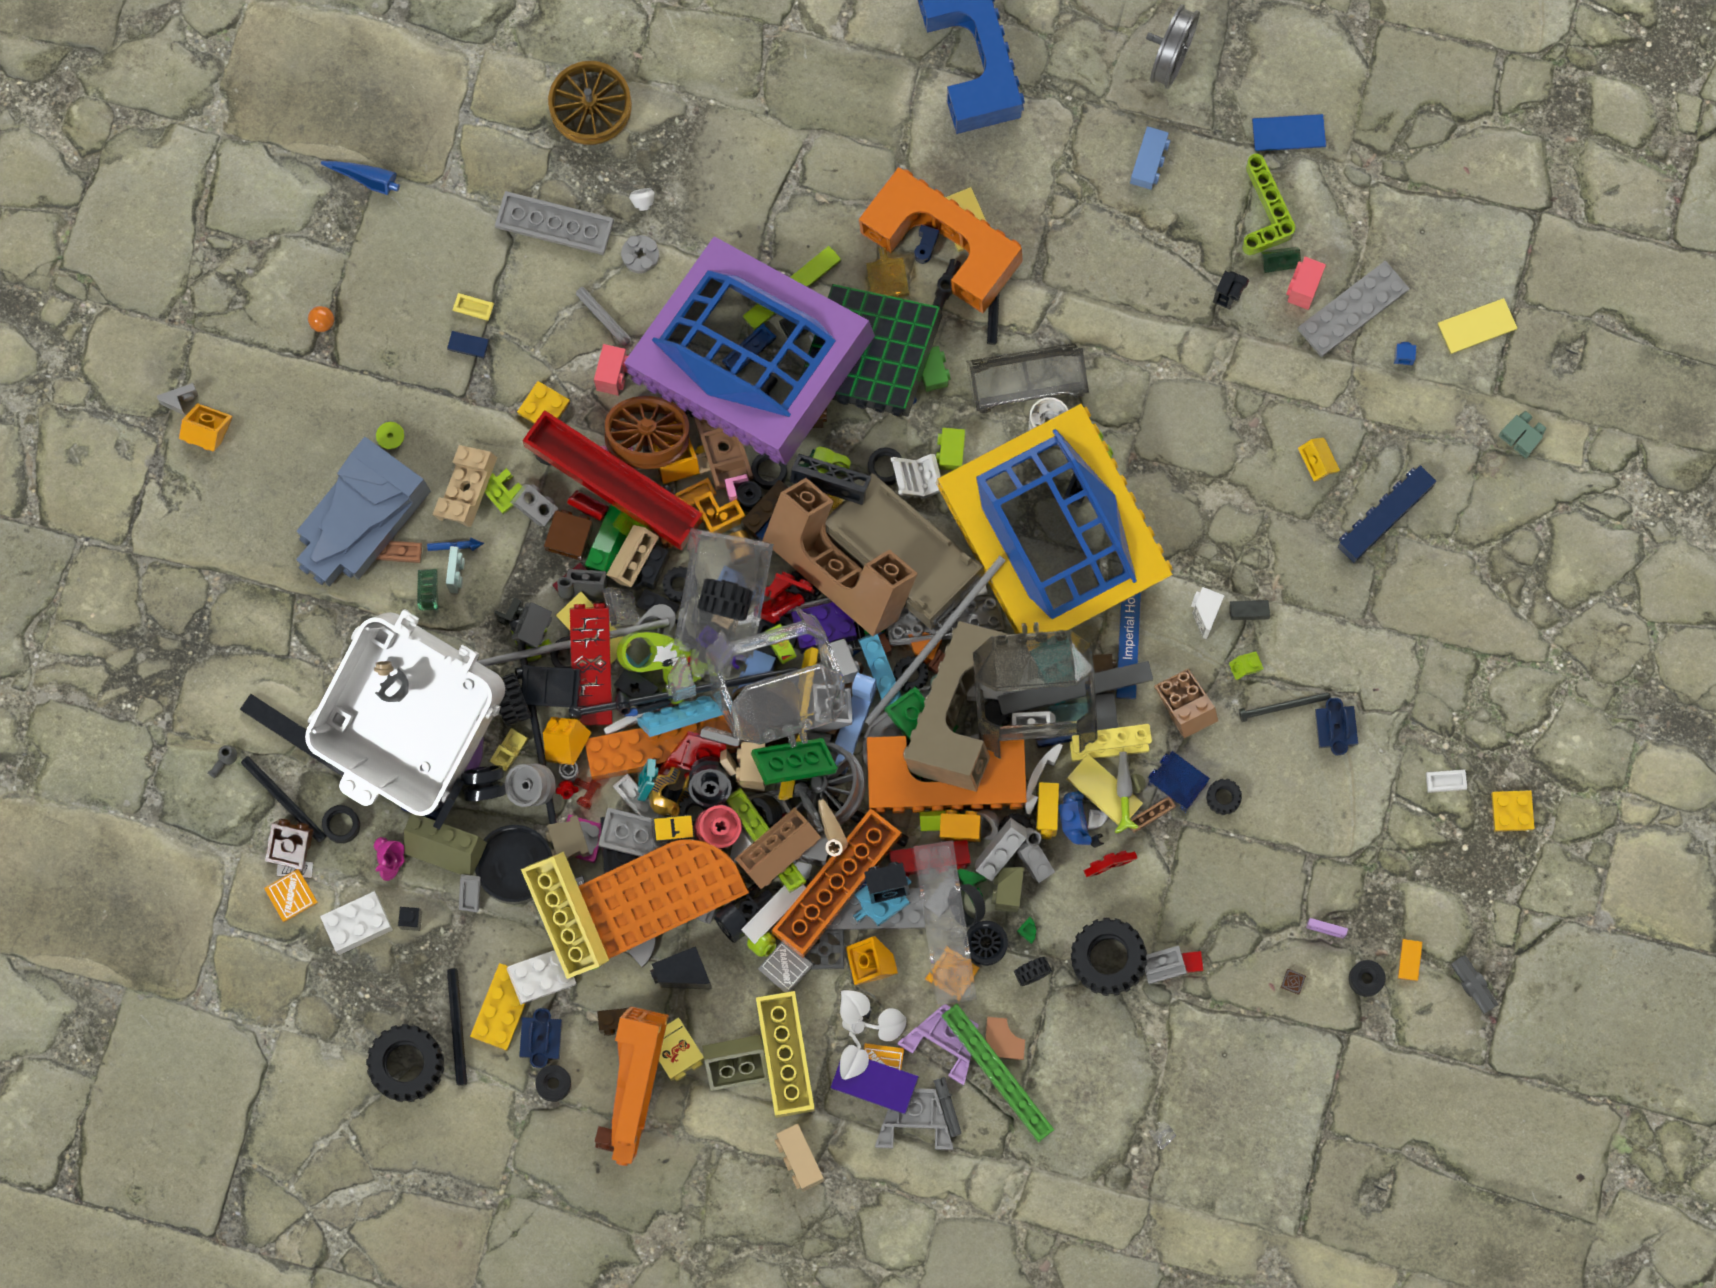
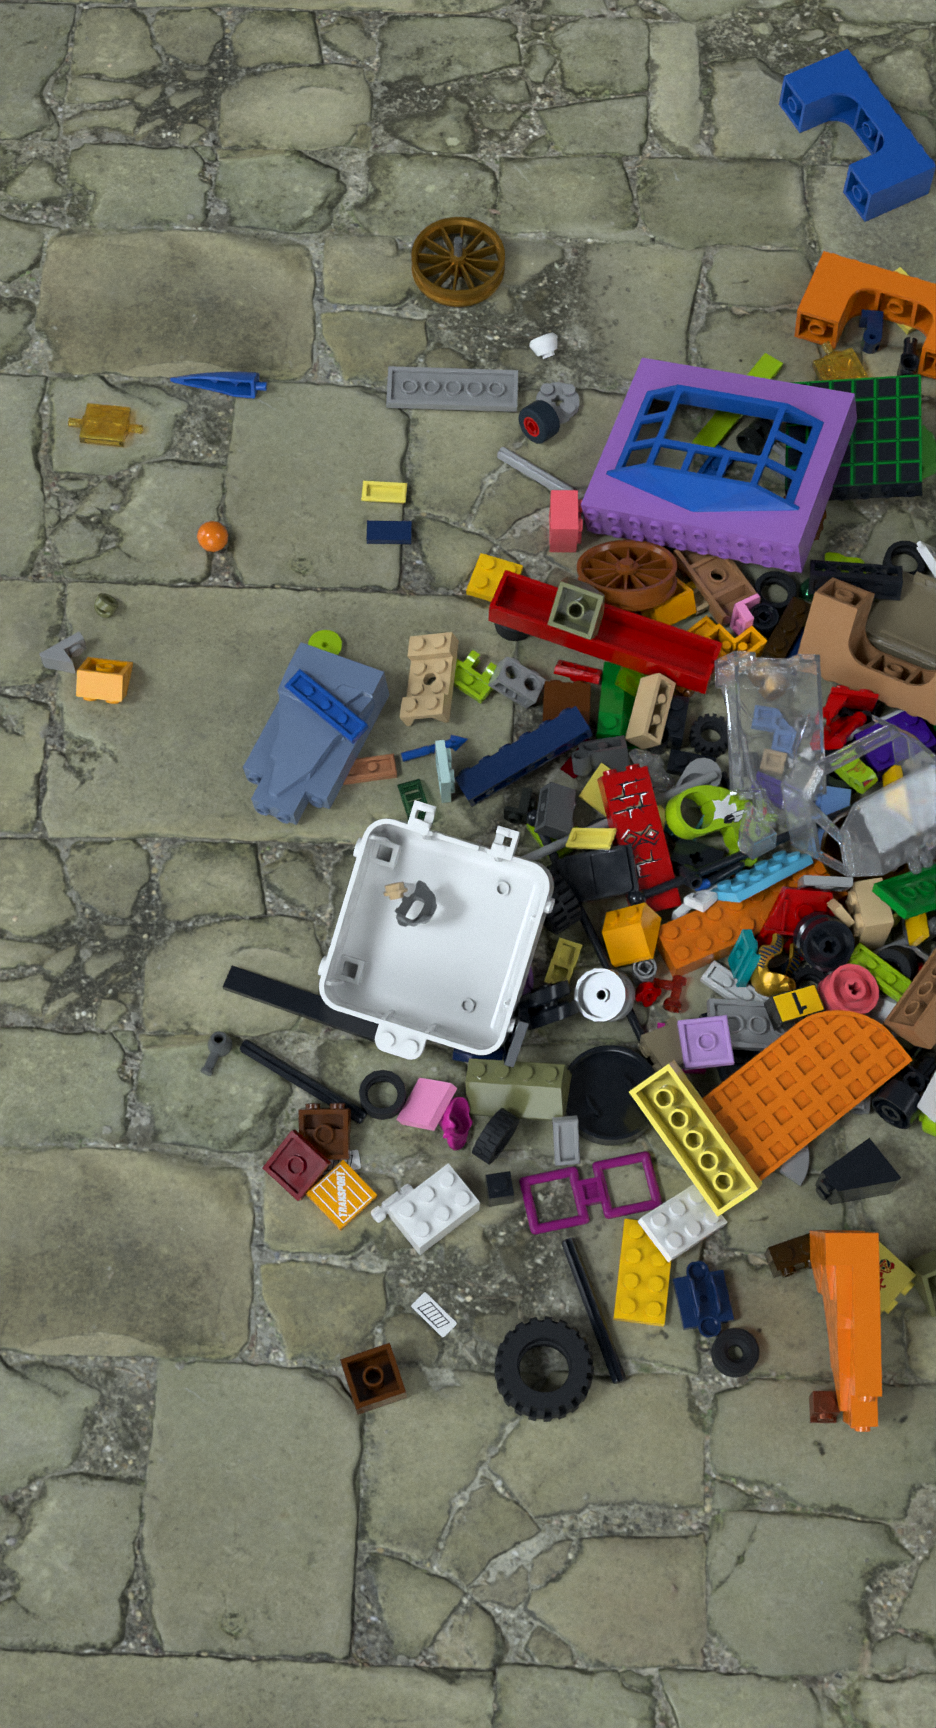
camera: 15 degrees left, 10 degrees down
black wheel [697,579,753,621] -> none
none -> clear yellow plate [68,403,143,447]
none -> olive tile [94,593,119,618]
none -> dark red plate [262,1130,331,1201]
none -> blue tile [284,669,369,744]
none -> reddish brown brick [340,1343,407,1415]
none -> white axle [371,1184,414,1223]
none -> bright pink tile [396,1078,457,1131]
none -> white sticker [411,1292,457,1337]
none -> dark blue brick [455,706,593,807]
none -> black tyre [472,1108,520,1165]
none -> black wheel [518,400,560,444]
none -> magenta bar [519,1151,663,1235]
none -> olive slope [547,576,605,640]
none -> light yellow tile [565,828,617,850]
none -> lavender tile [677,1015,734,1070]
none -> white tile [683,891,718,912]

